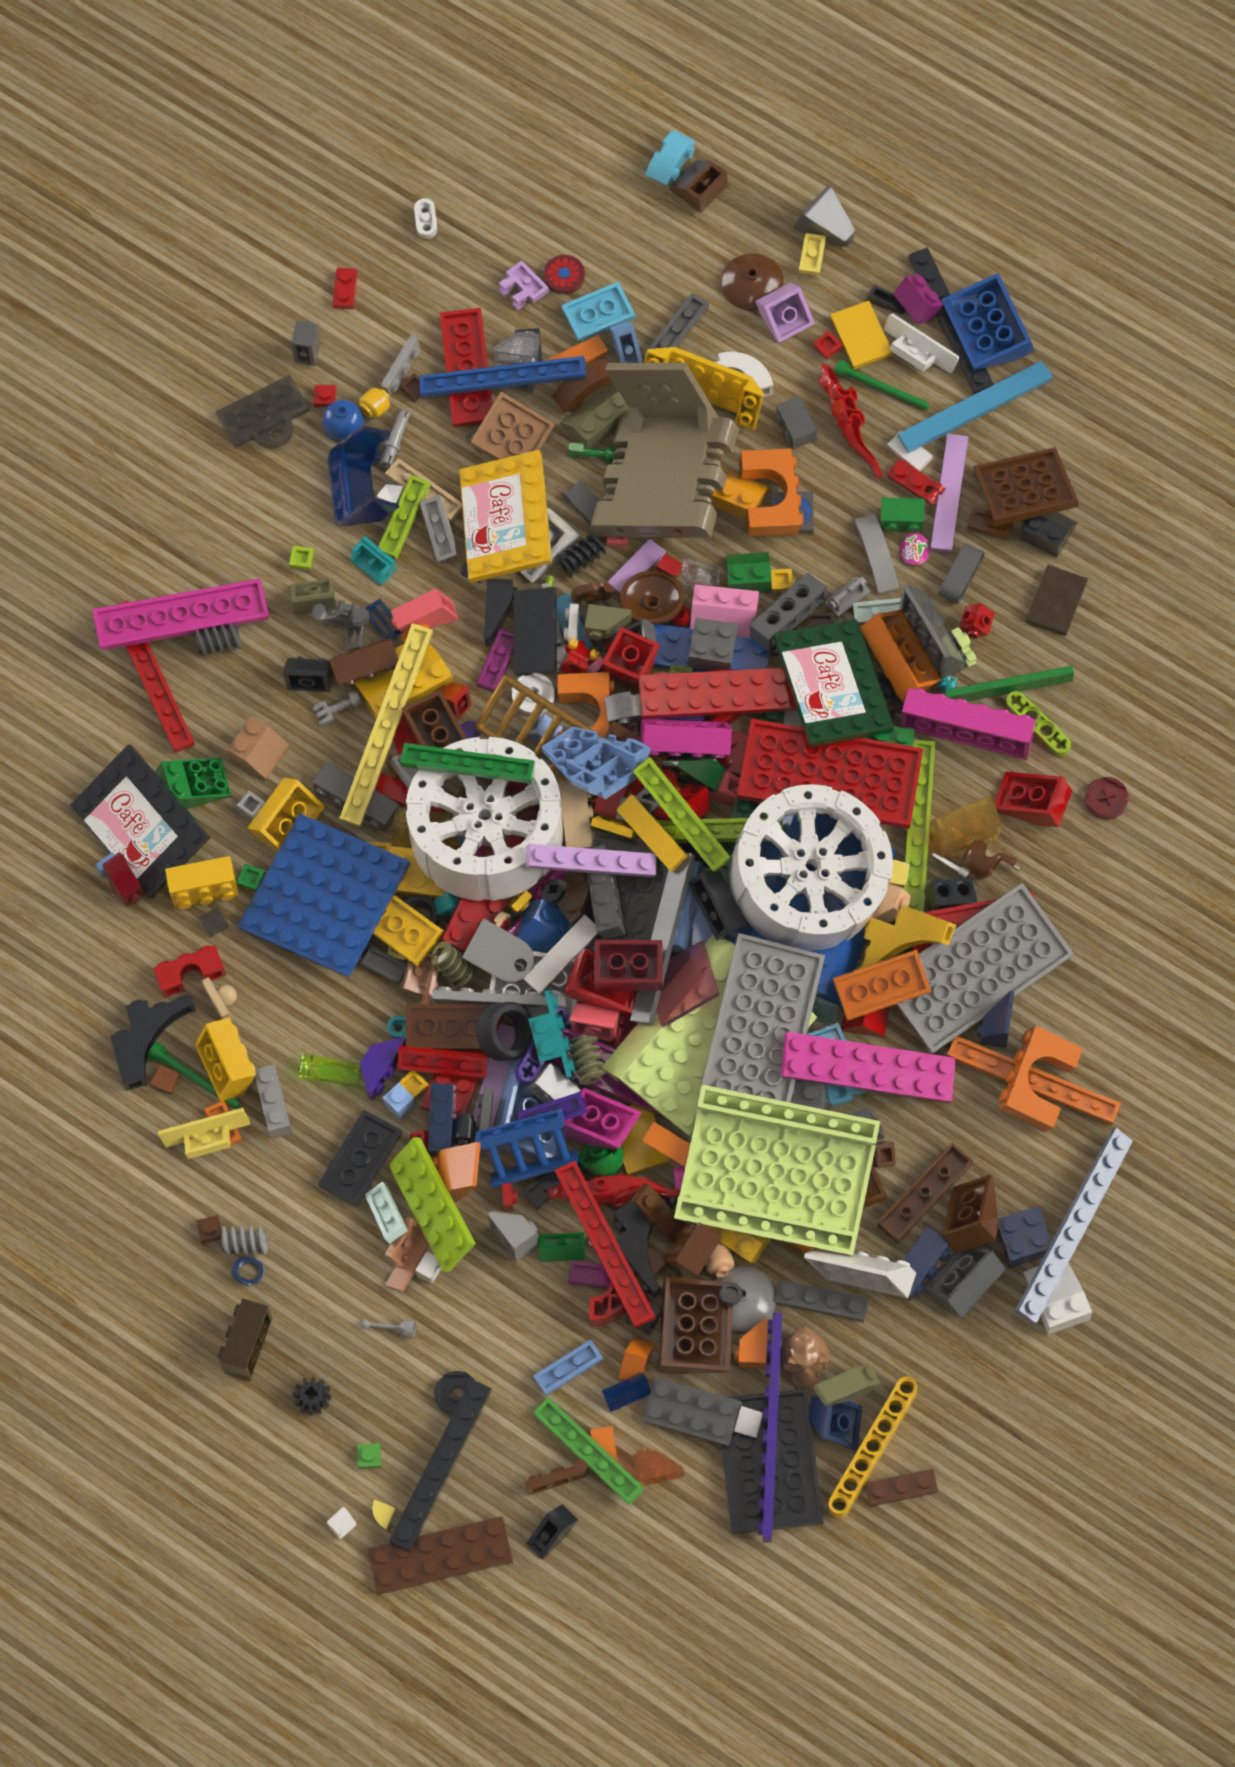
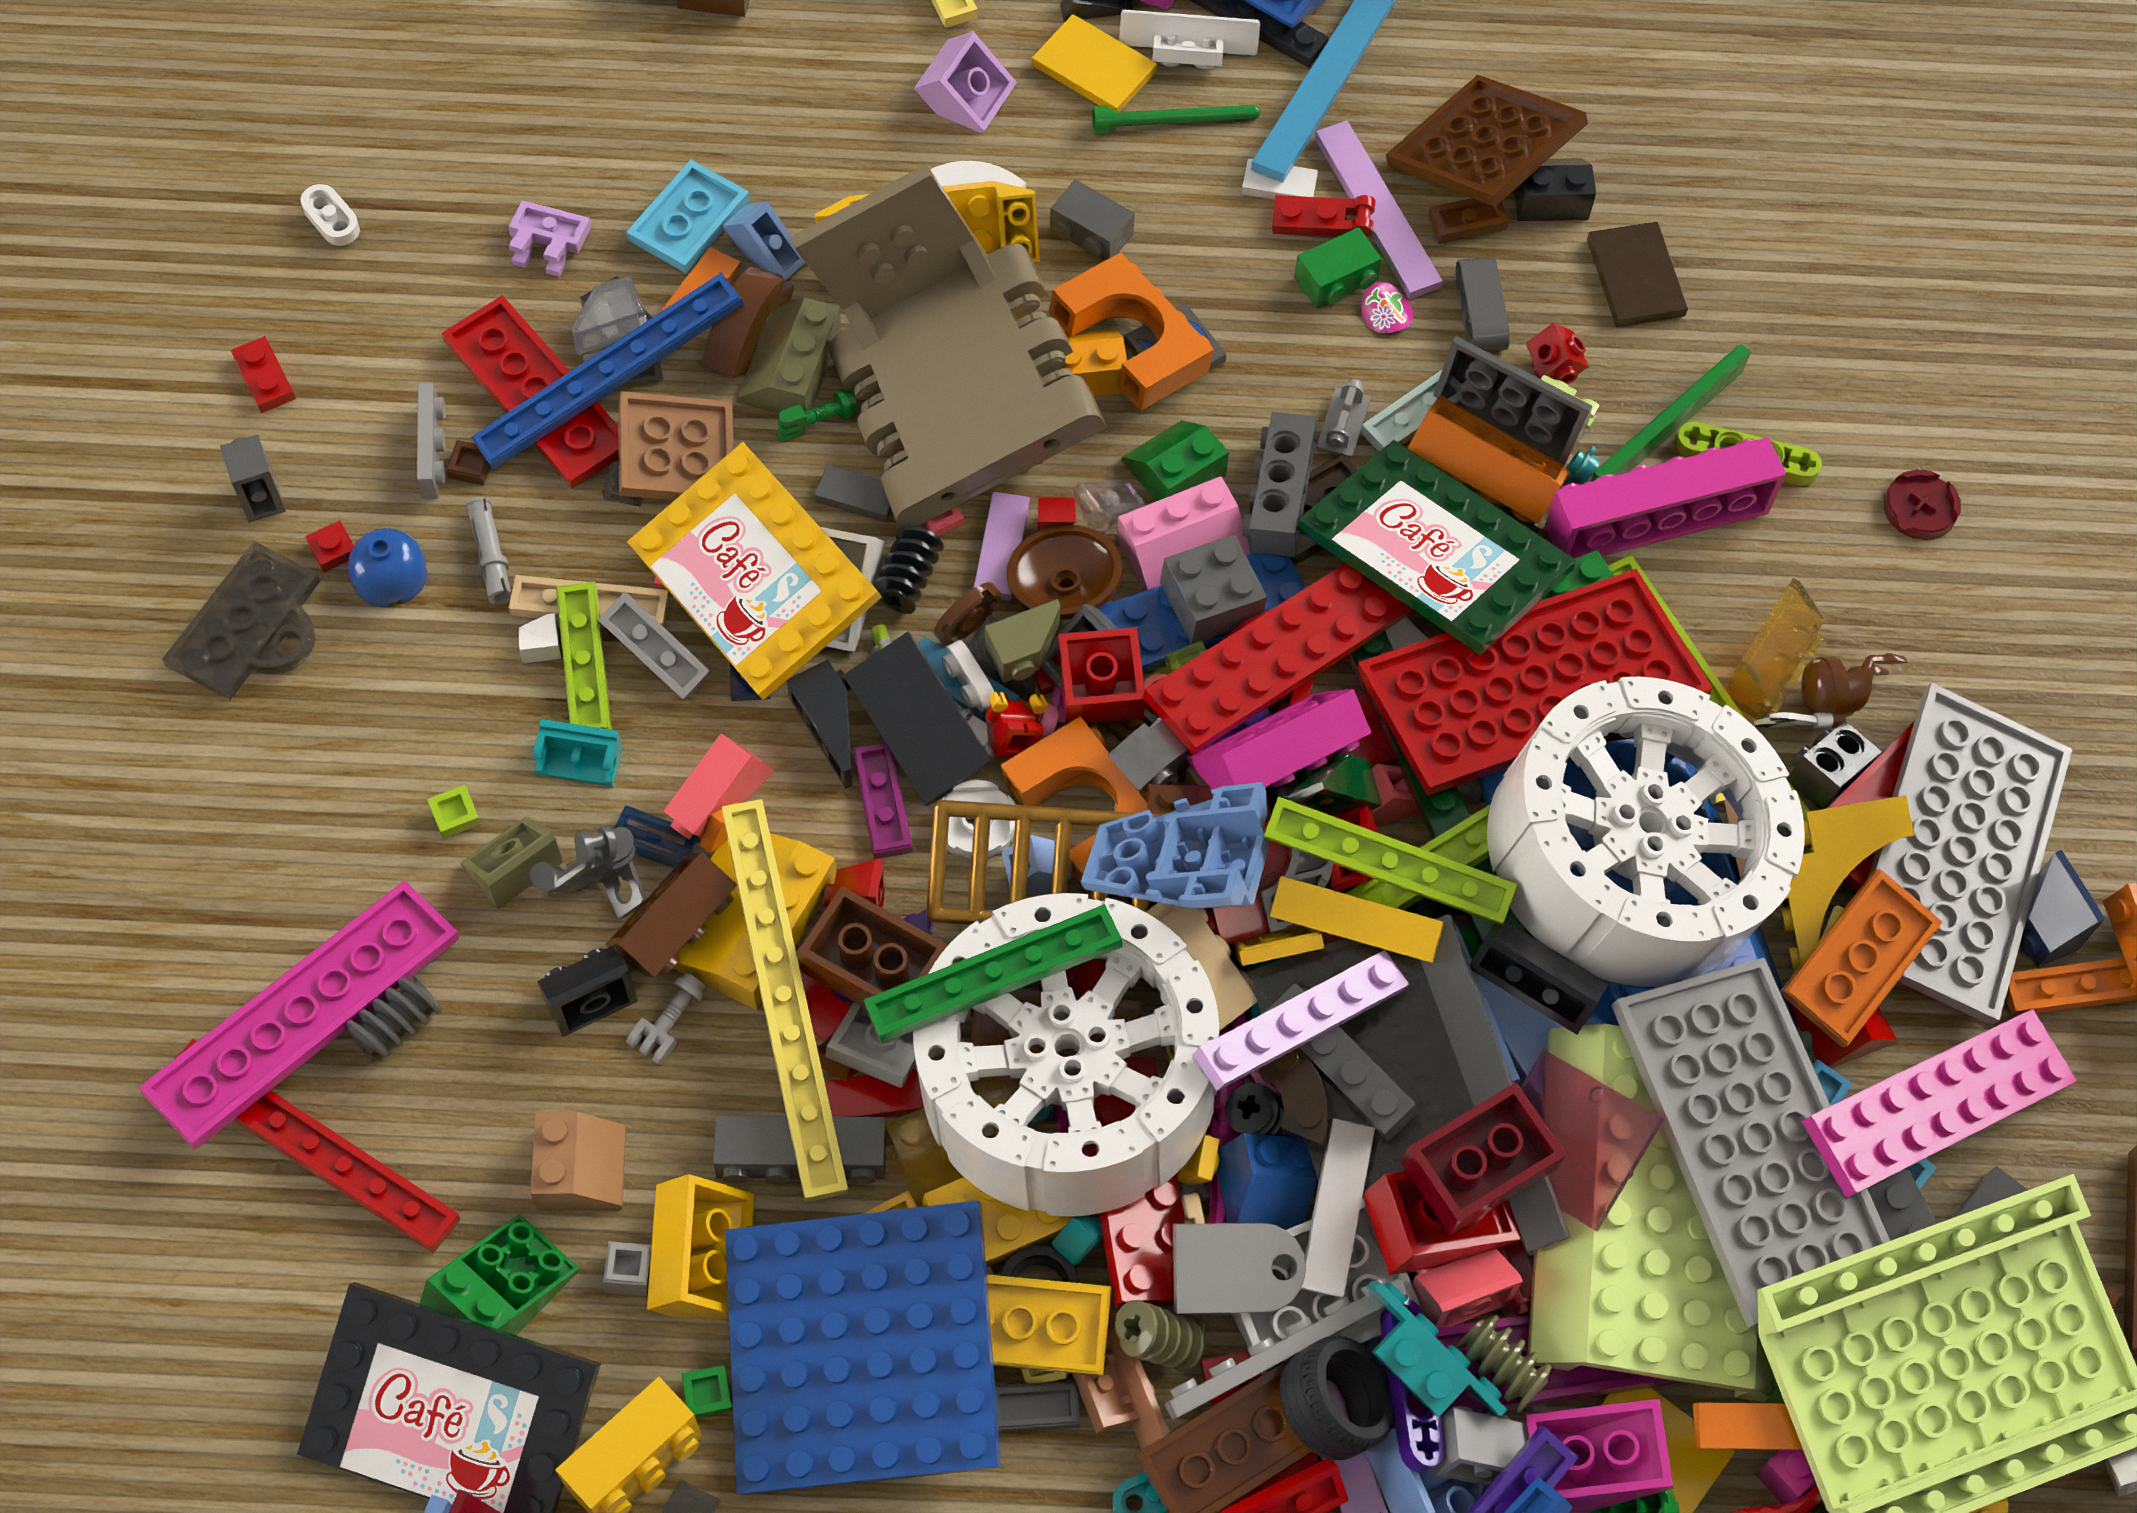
camera: 40 degrees left, 5 degrees down
clear blue windscreen [327,425,399,526] -> none
yellow head [359,388,390,419] -> none
tile [544,254,585,294] -> none
dark grey plate [644,293,709,358] -> none
red plate [671,606,691,627] -> none
reddish brown dish [721,253,783,311] -> none
yellow plate [771,568,793,593] -> none
red plate [813,330,843,360] -> none
red animal [819,364,882,479] -> none
light grey slope [854,514,899,595] -> none
red slope [992,771,1073,827] -> none

